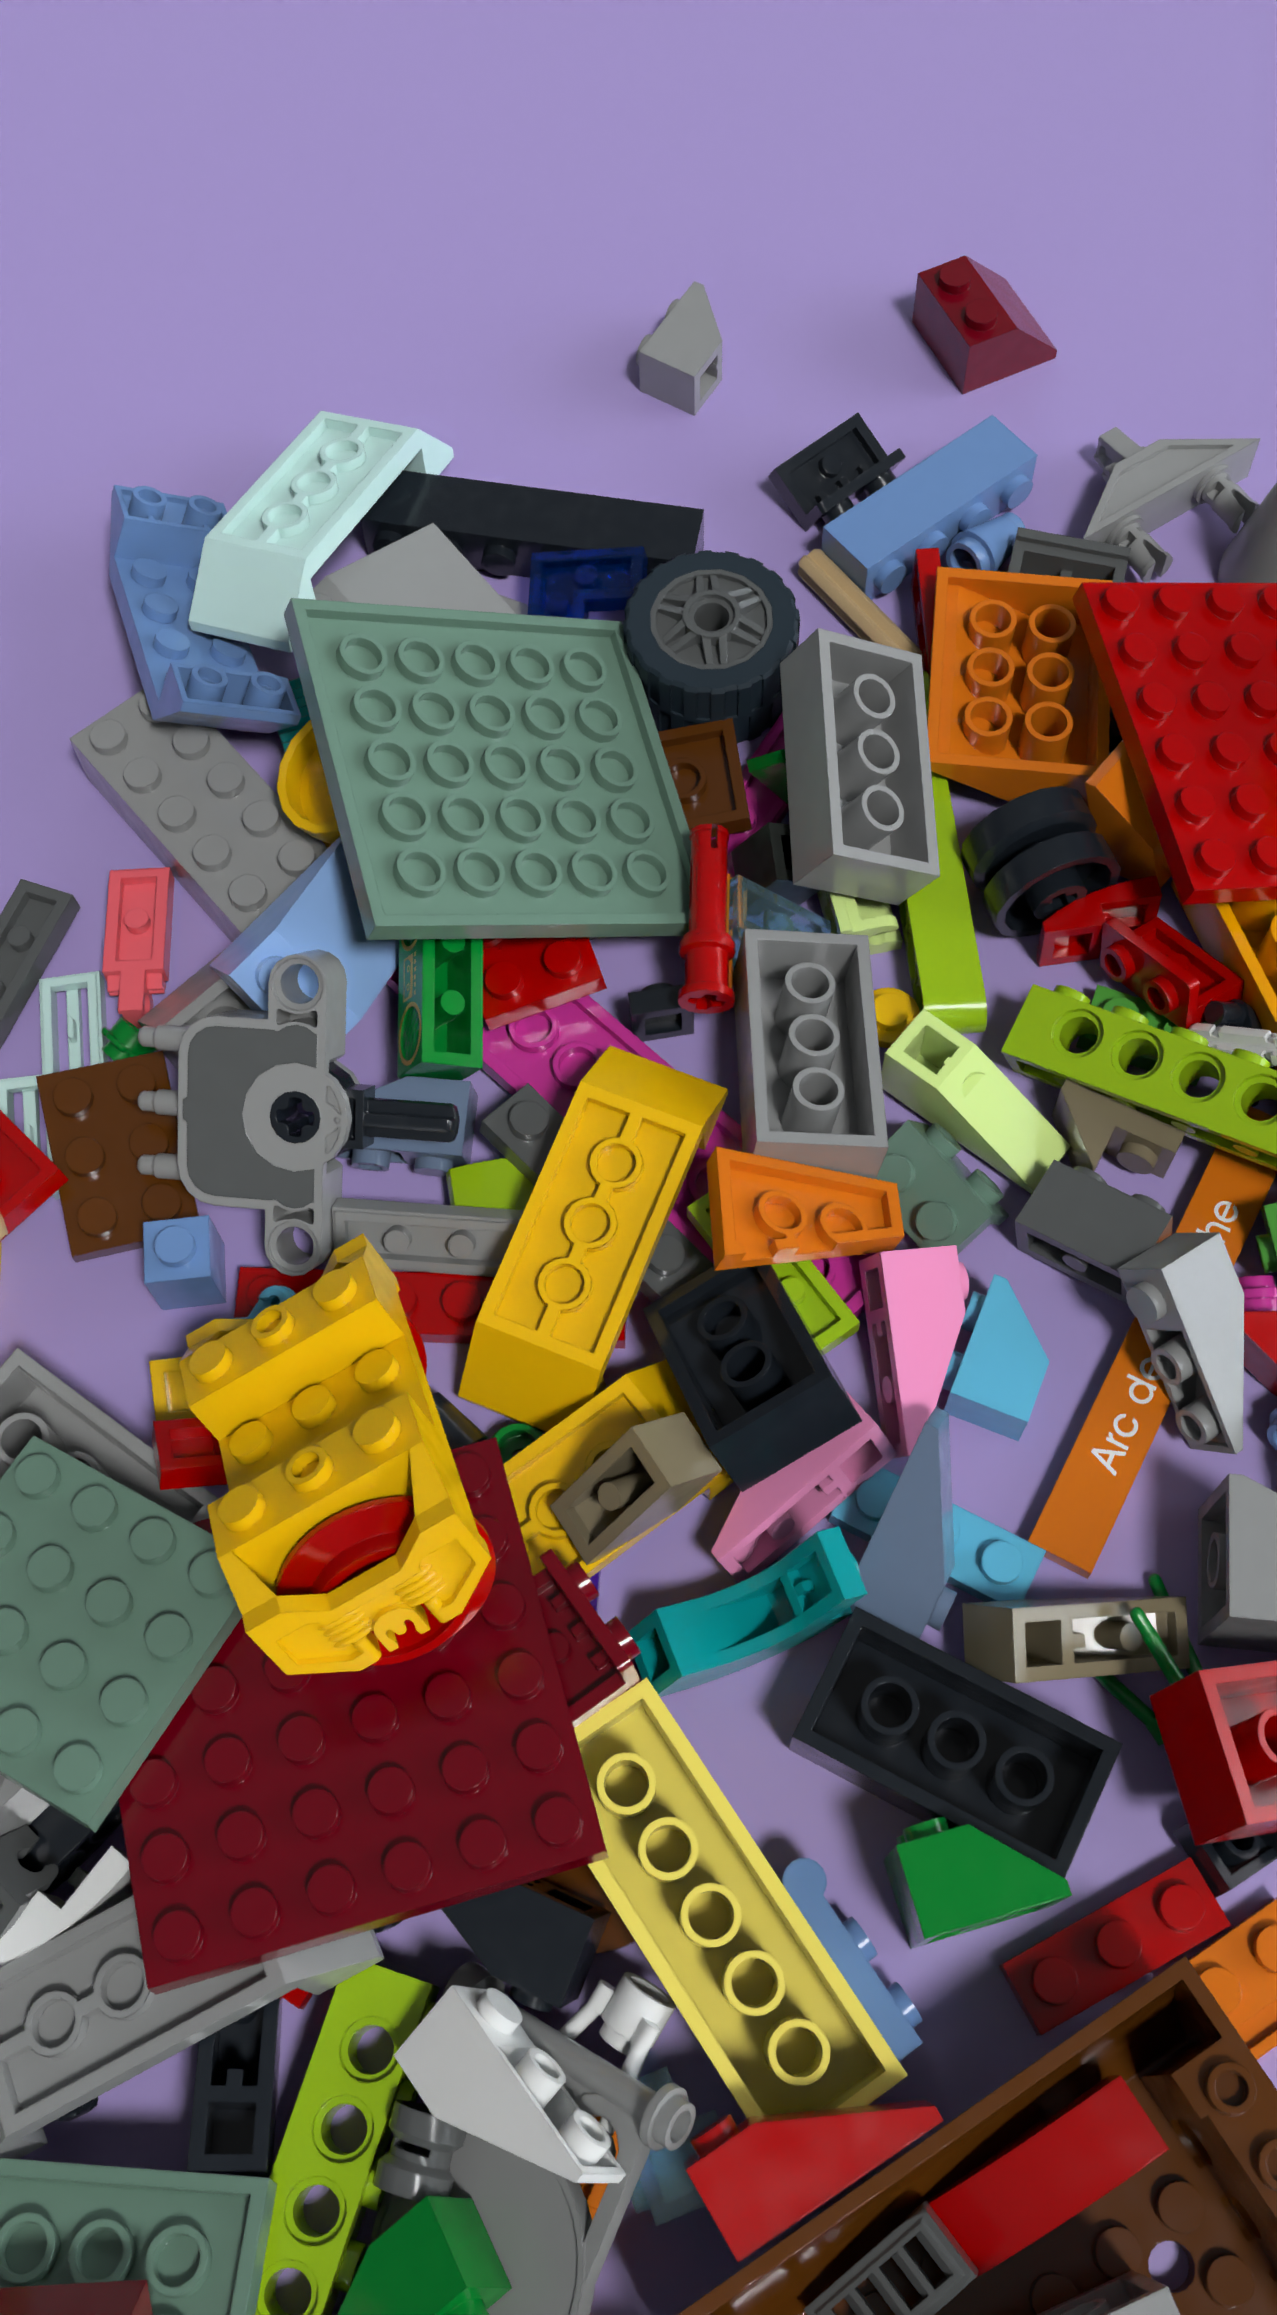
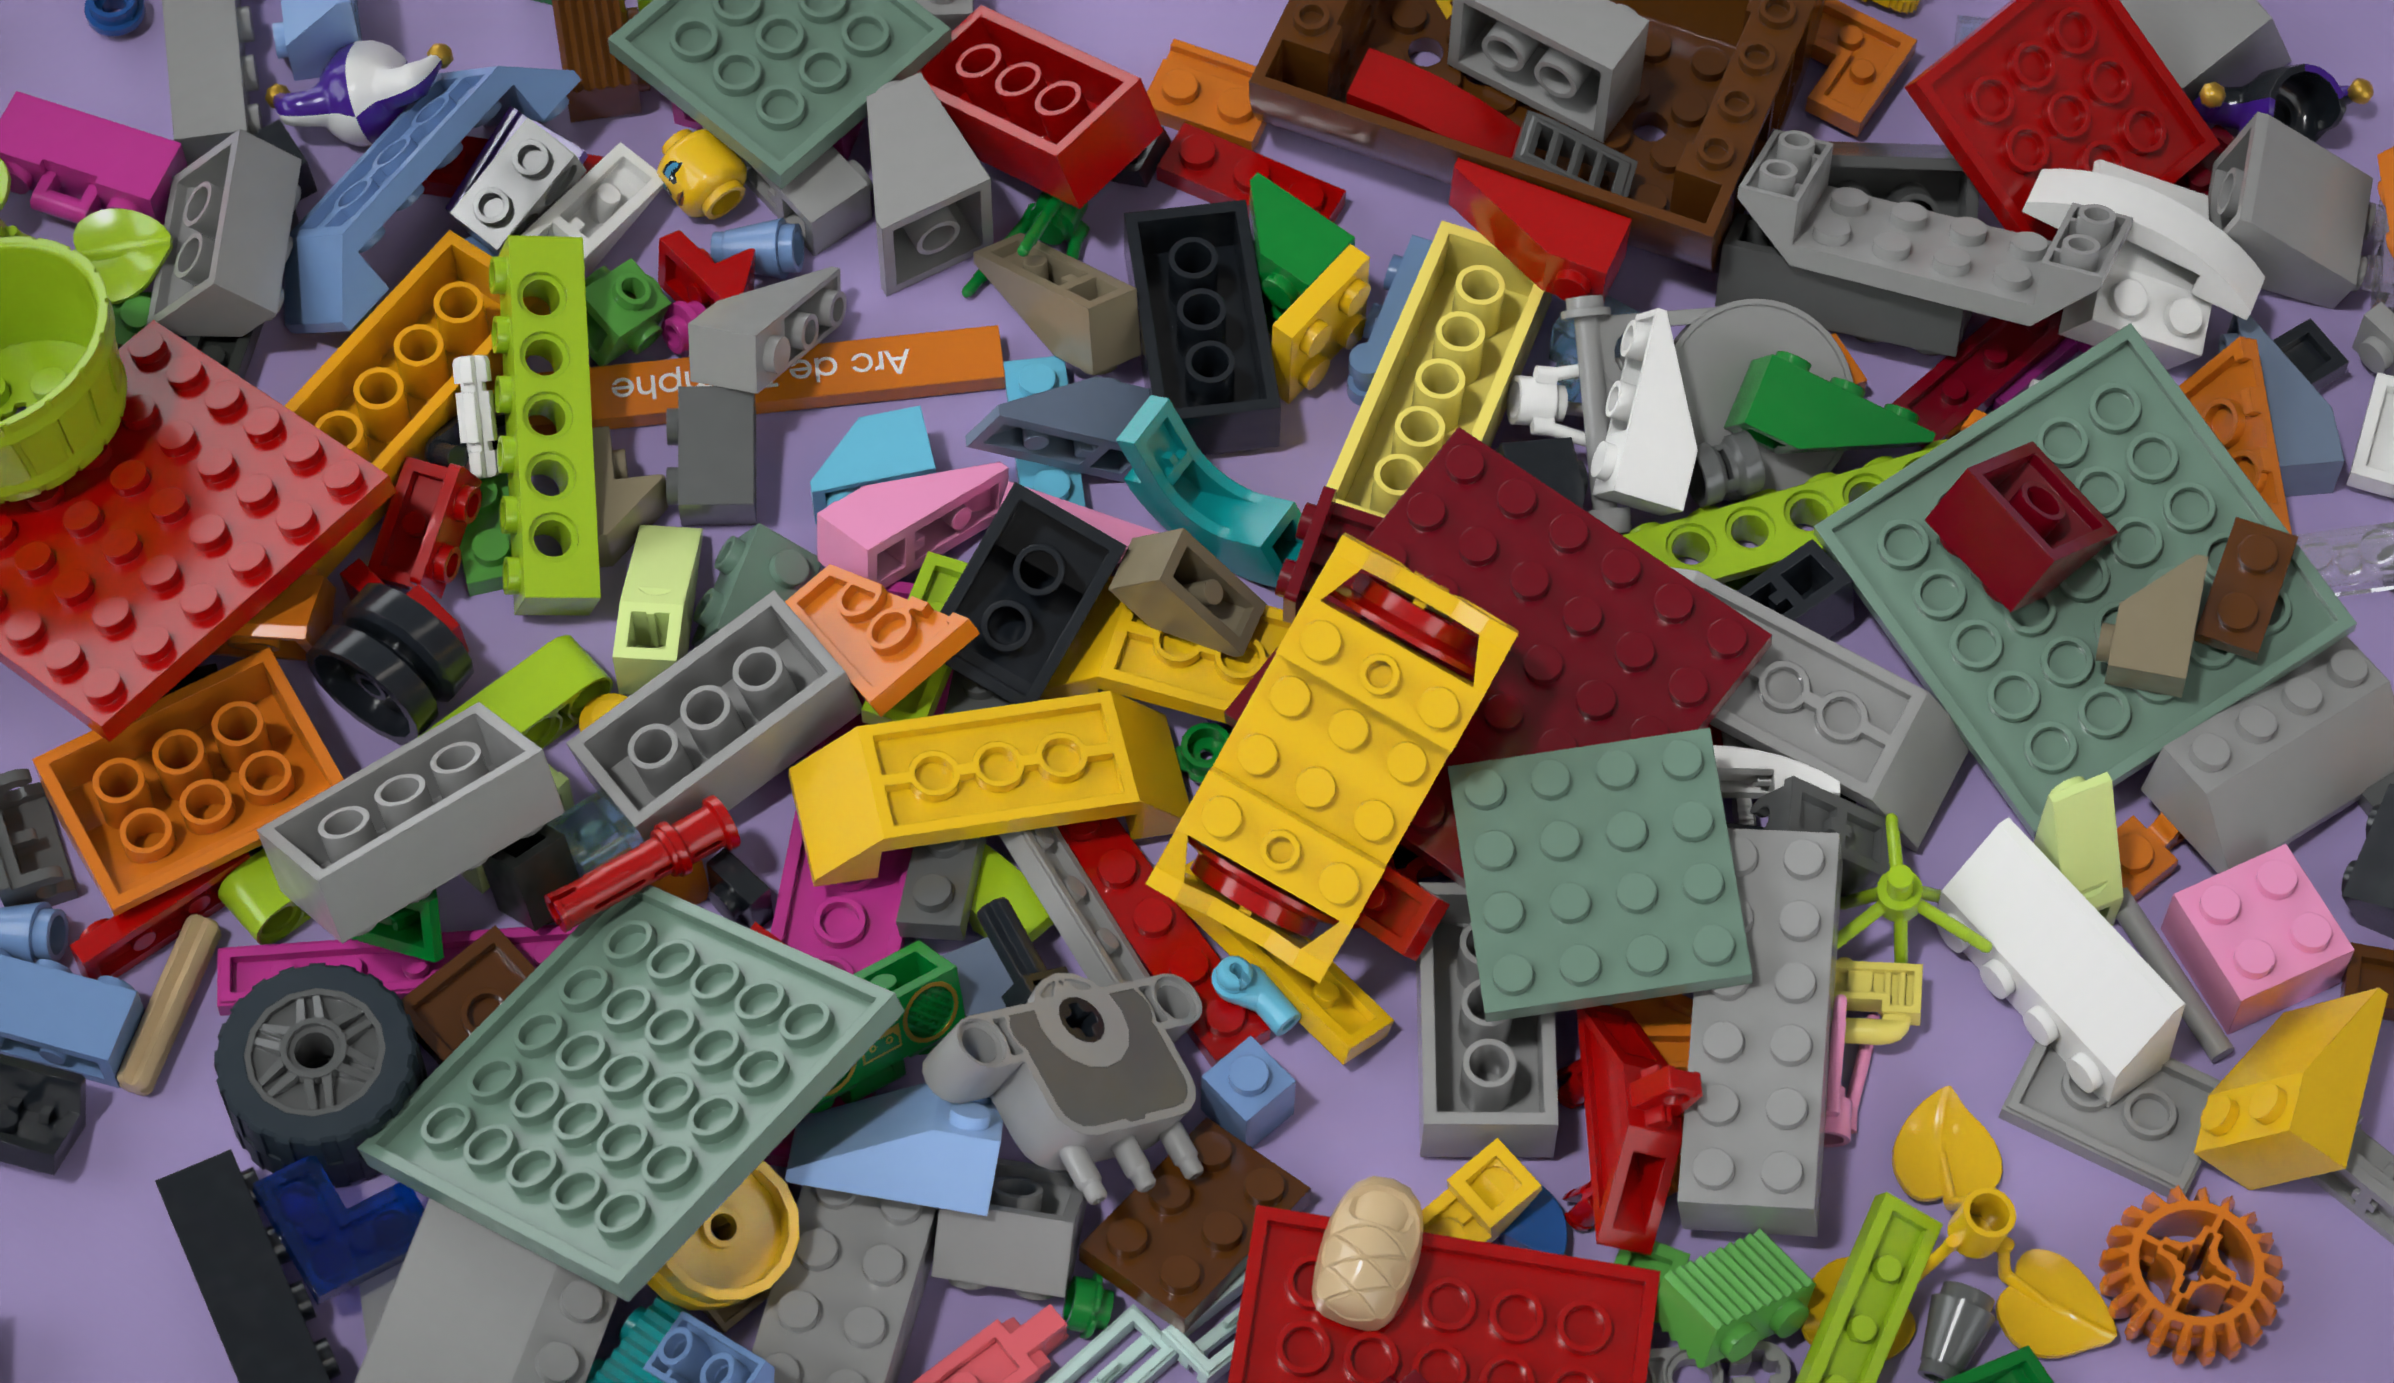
camera: 130 degrees left, 5 degrees down
none -> yellow plate [1271,244,1371,404]

